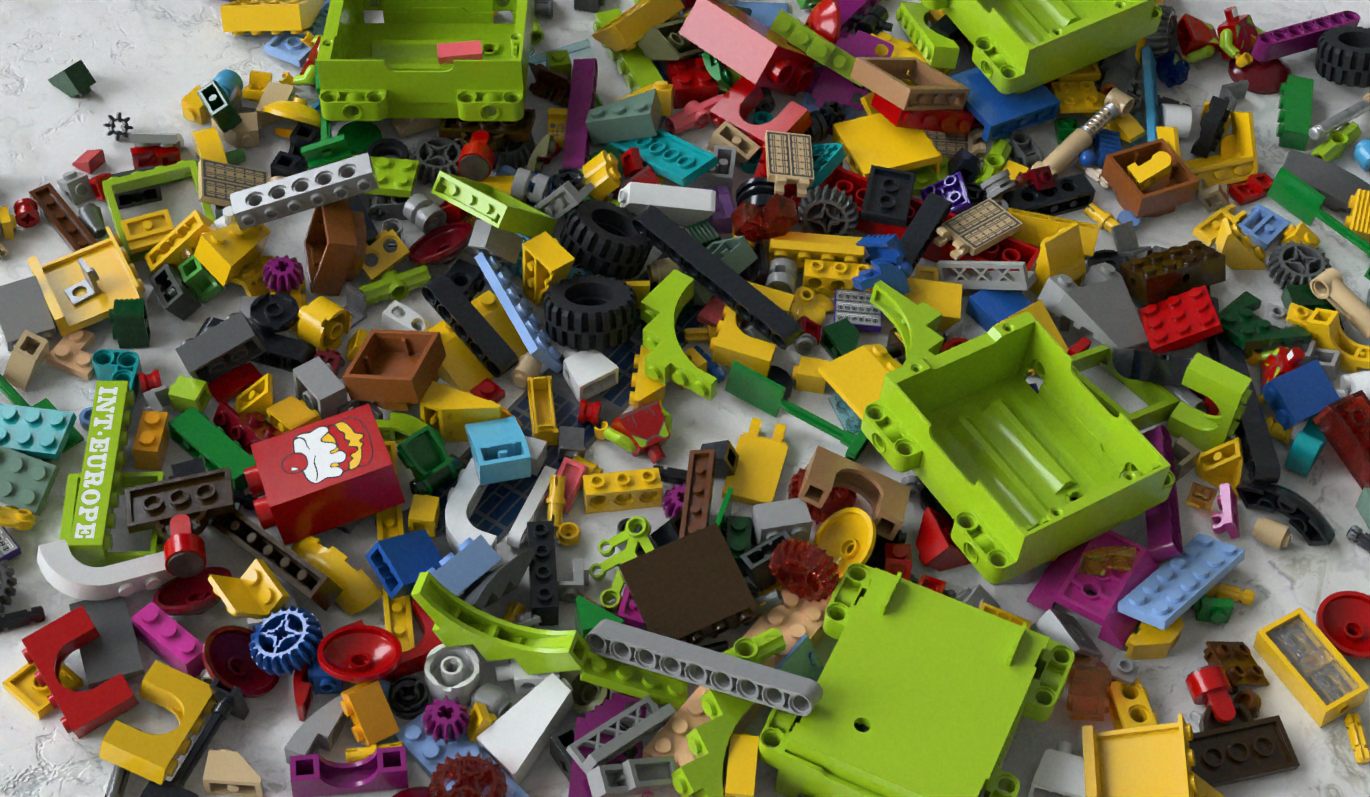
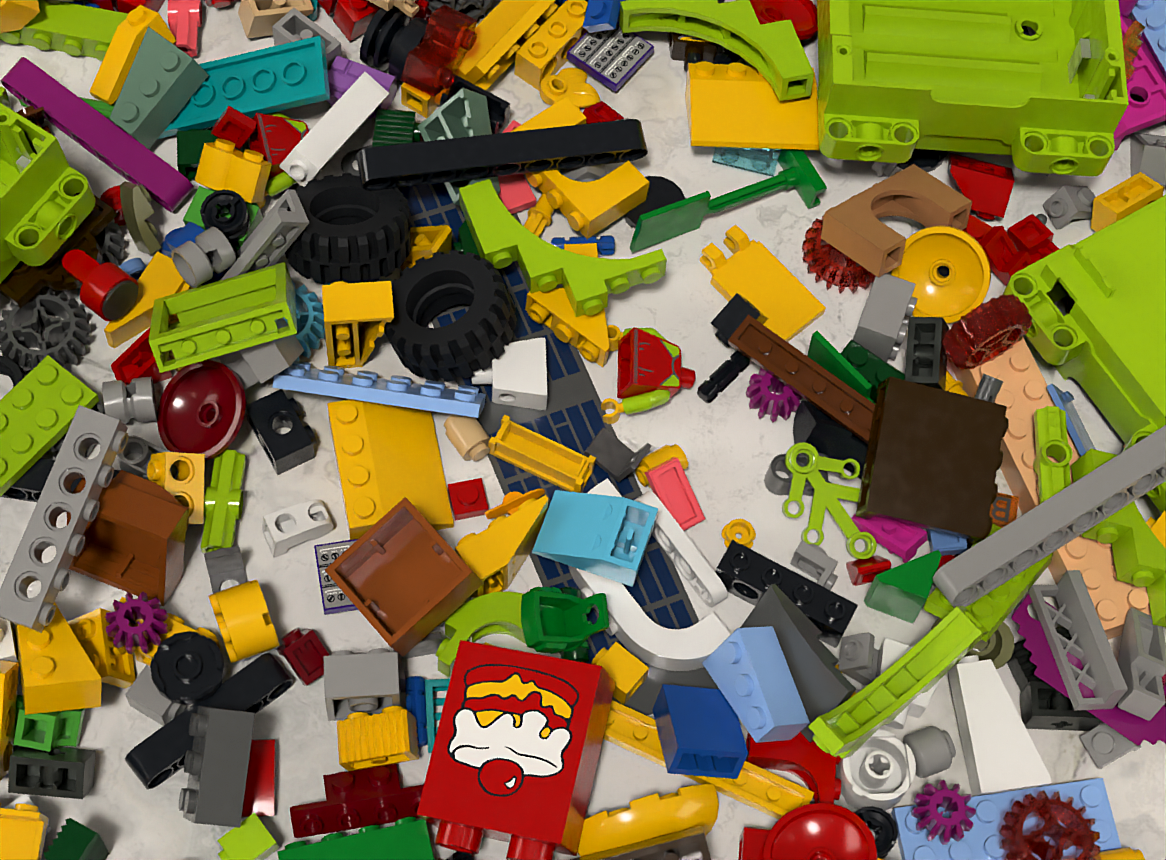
camera: 60 degrees left, 15 degrees up
yellow slope [235,373,275,417] -> none
yellow tile [345,328,368,362] -> none
black beam [421,273,518,378] -> none
yellow tile [467,702,498,743] -> none
yellow pin [546,475,566,529] -> none
yellow leg [548,108,568,149] -> none
red wheel [578,399,602,426] -> none
yellow brick [582,468,663,514] -> none
tan brick [647,257,683,284] -> none
light grey wheel [765,257,798,295] -> none
yellow brick [792,356,829,394] -> none
dark green slope [820,318,860,360] -> none

